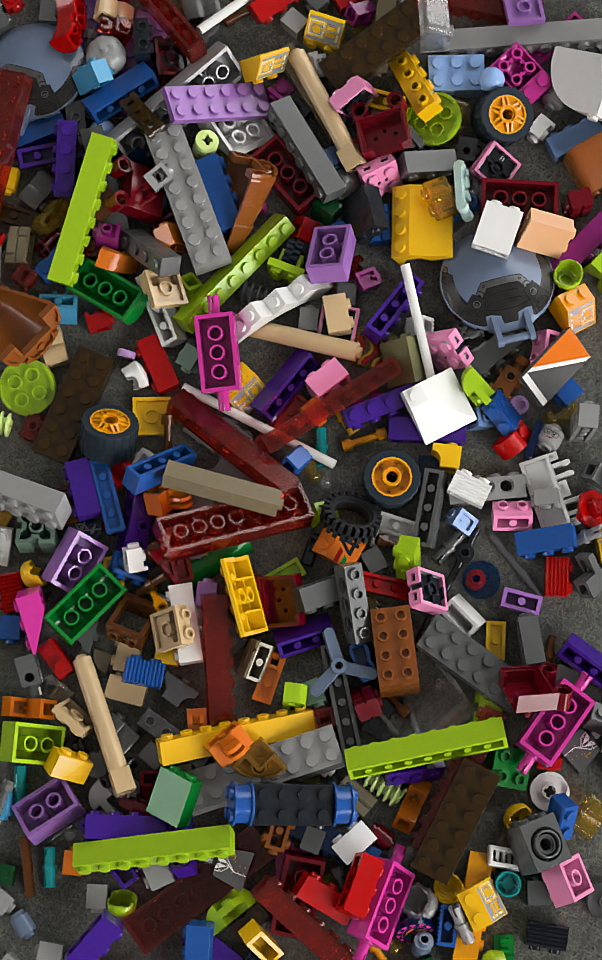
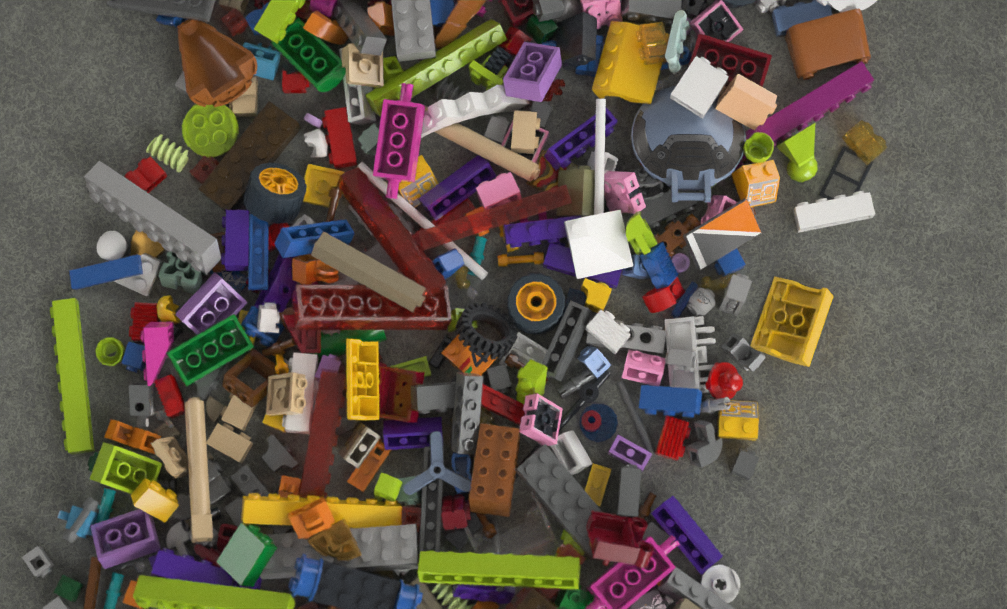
camera: 15 degrees right, 0 degrees up
blue brick [121,654,166,690] -> none
magenta bracket [353,266,383,293] -> none
dark red brick [561,187,594,219] -> none

